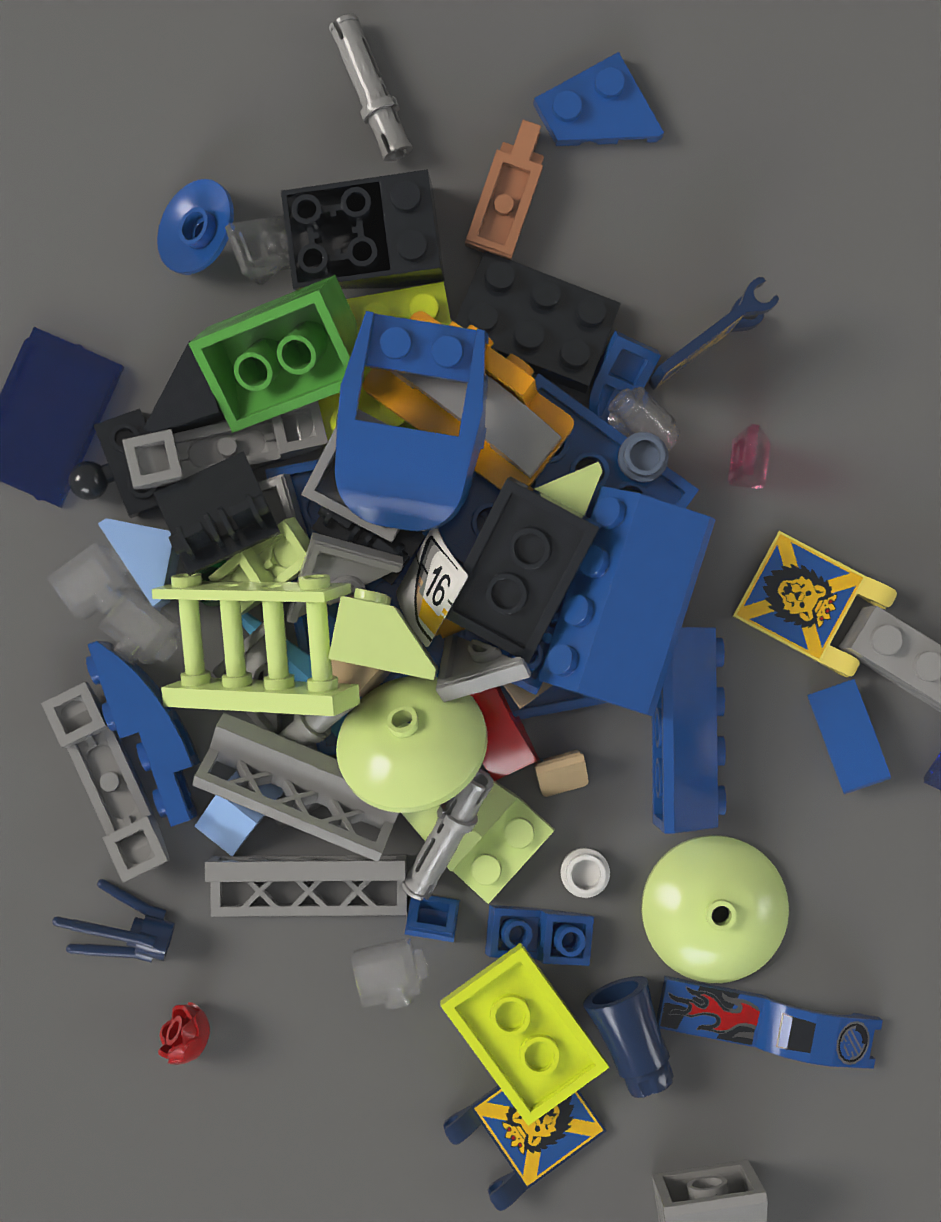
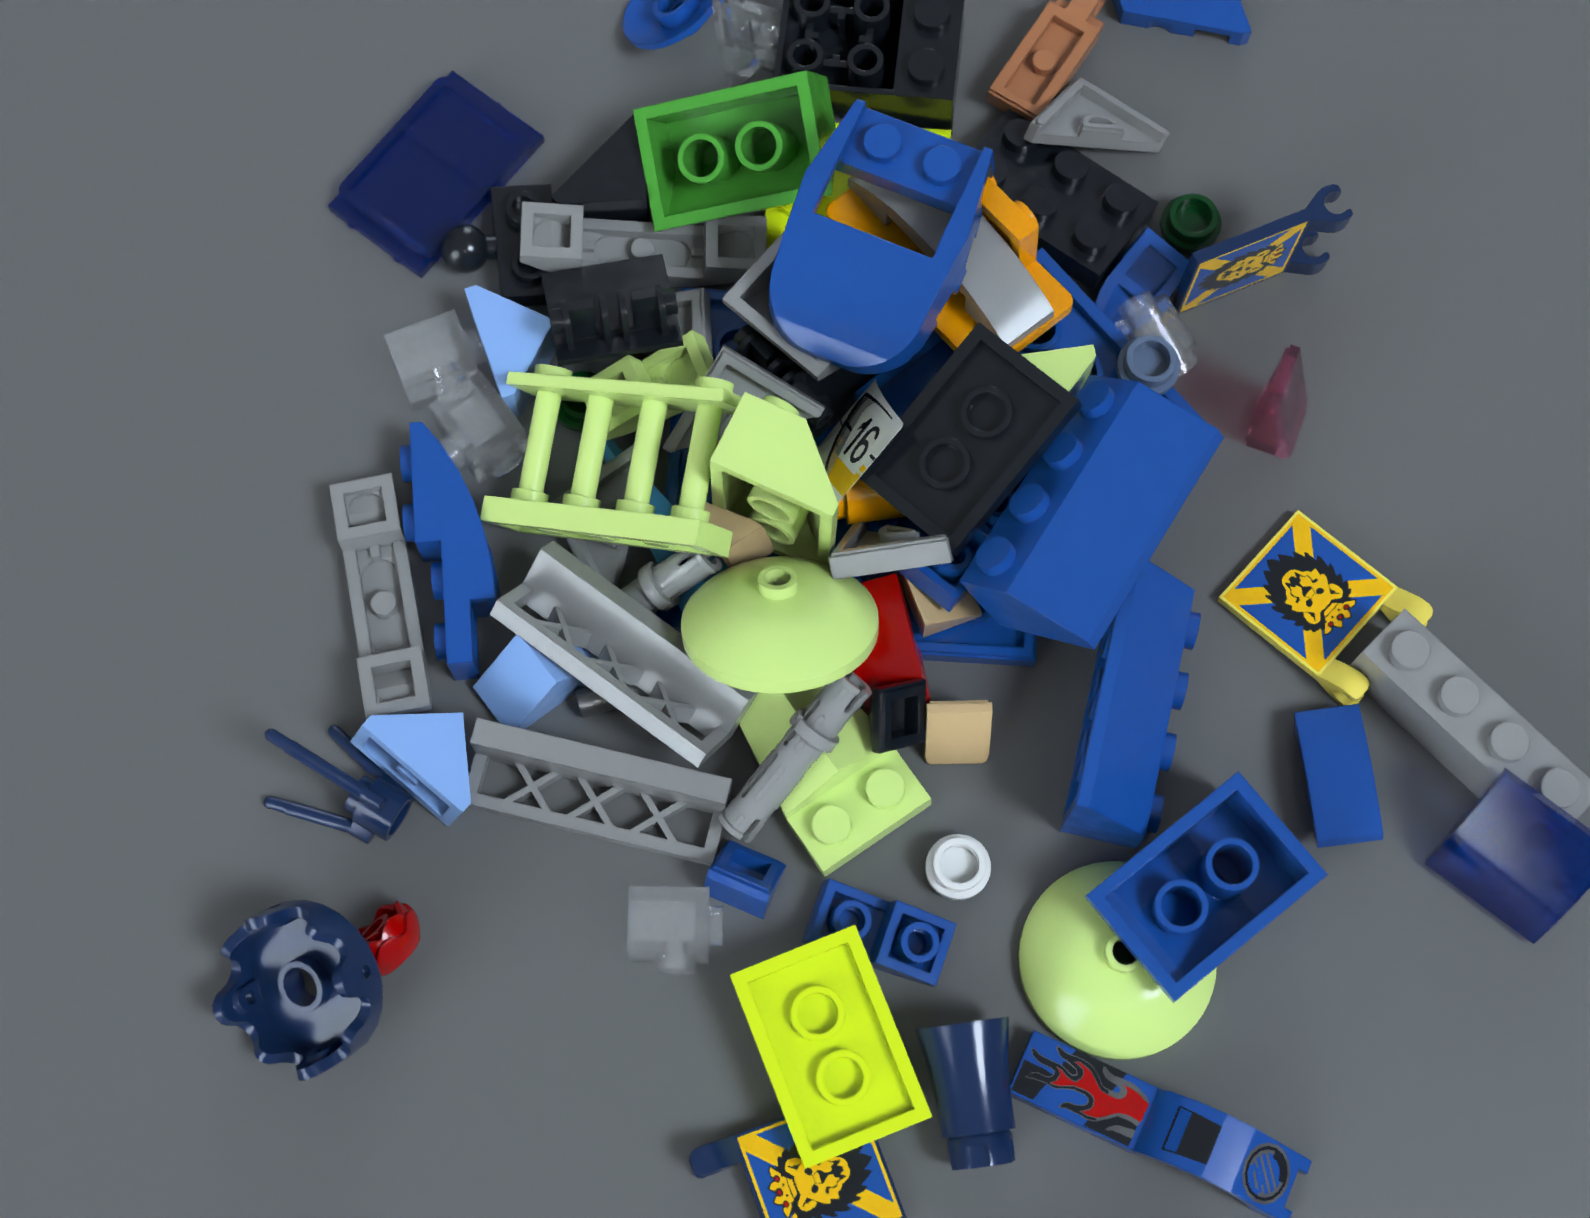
camera: 15 degrees right, 15 degrees down
none -> dark blue plate [212,900,383,1081]
none -> light blue slope [350,713,471,827]
none -> black slope [868,678,926,754]
none -> light grey tile [1024,76,1170,153]
none -> blue slope [1085,771,1328,1003]
none -> dark green plate [1160,193,1221,253]

